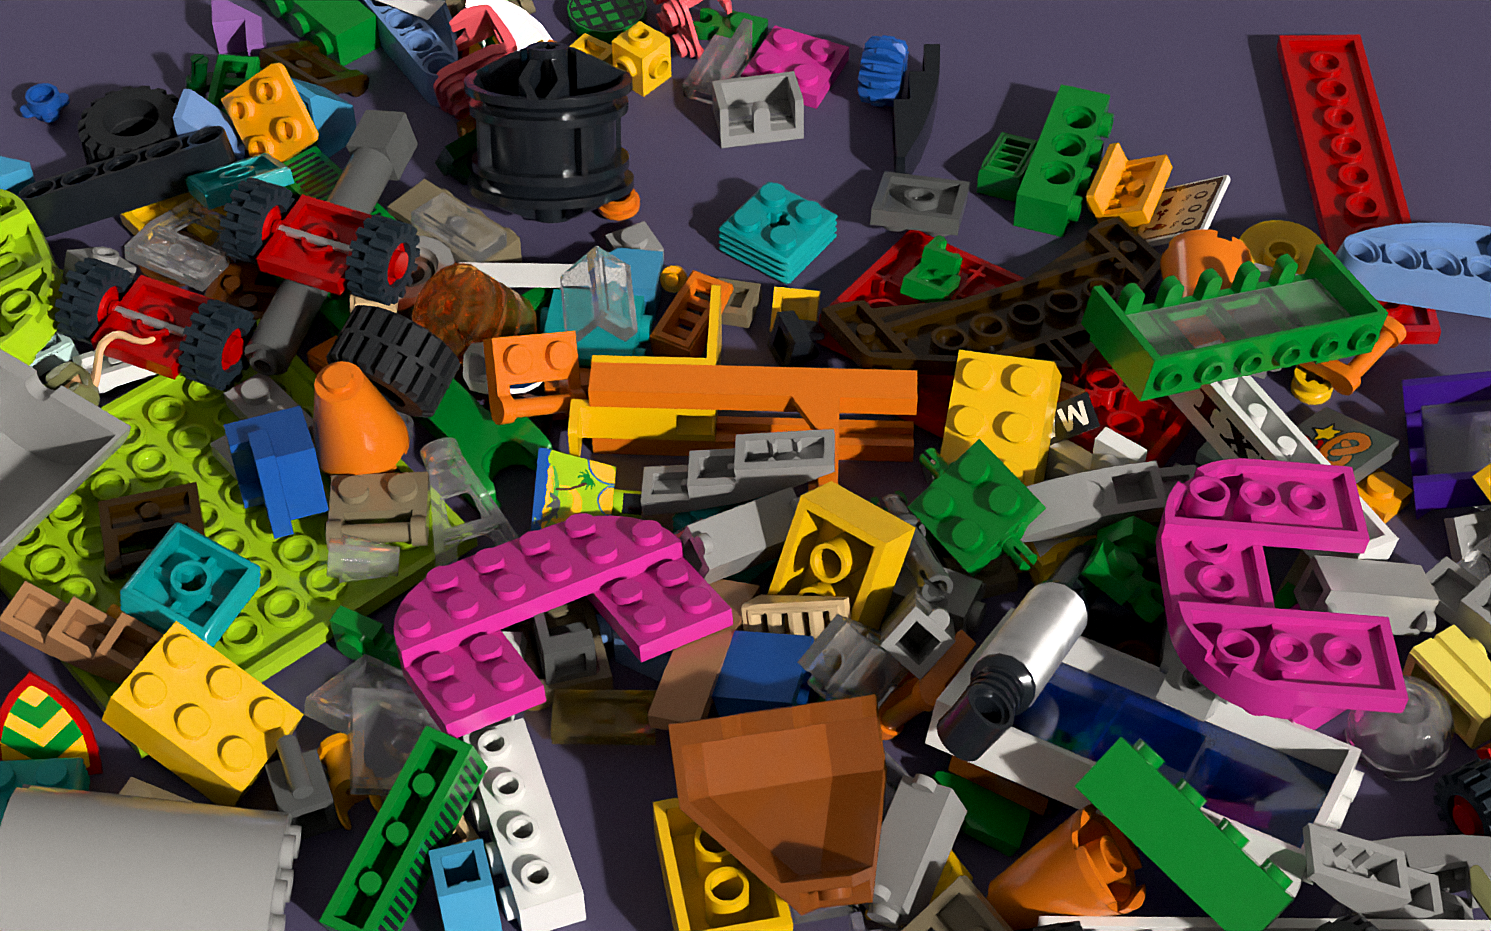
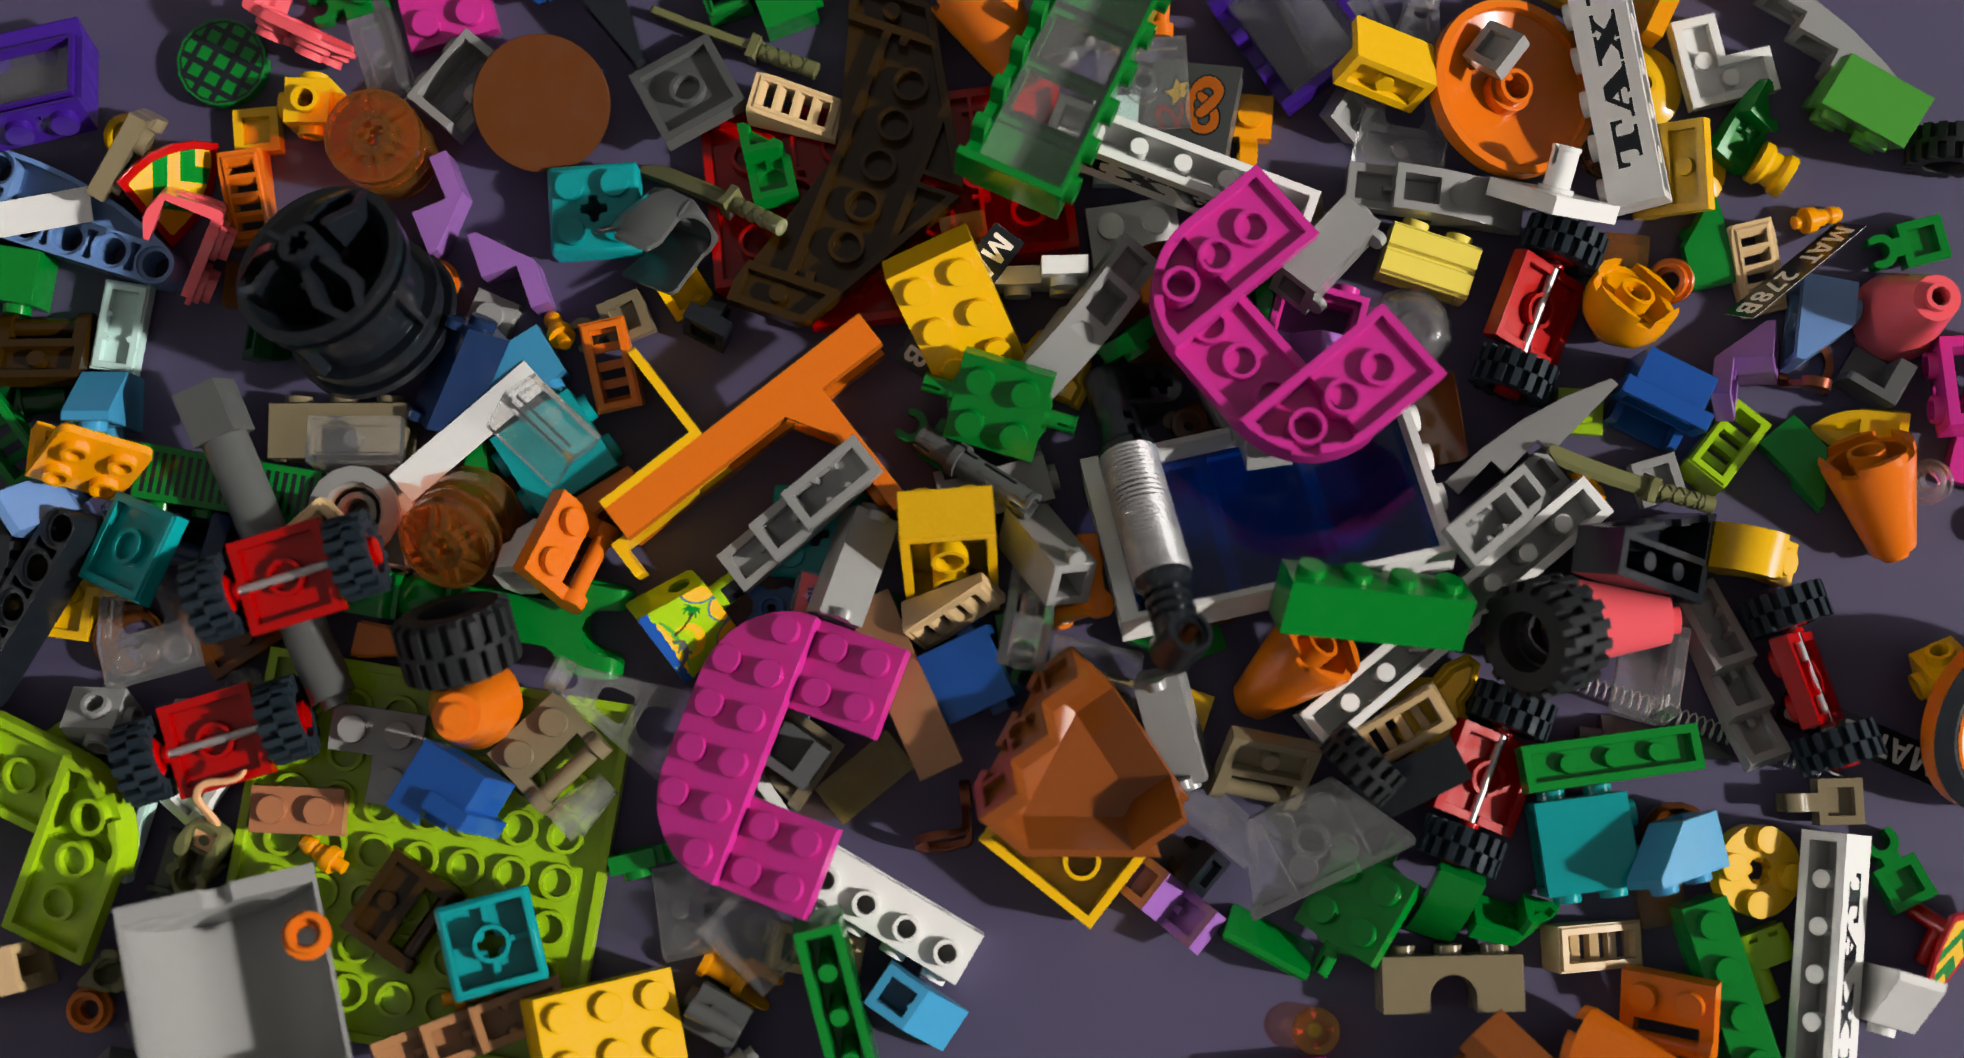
camera: 40 degrees left, 35 degrees up
green plate [1081,537,1165,623] -> none
none -> light aqua plate [89,279,156,377]
none -> nougat plate [248,785,350,836]
none -> orange plate [281,911,332,961]
none -> light orange piece [298,835,349,874]
none -> clear orange wheel [323,88,438,202]
none -> dark blue brick [405,312,510,432]
none -> medium lavender slope [412,150,473,261]
none -> medium lavender slope [467,232,557,316]
none -> reddish brown tile [471,34,611,173]
none -> dark grey piece [594,187,720,295]
none -> olive sword [640,165,788,236]
none -> olive sword [649,5,820,80]
none -> tan slope [746,72,842,145]
none -> copper piece [914,780,973,853]
none -> clear plate [1095,35,1191,130]
none -> reddish brown slope [1413,370,1469,467]

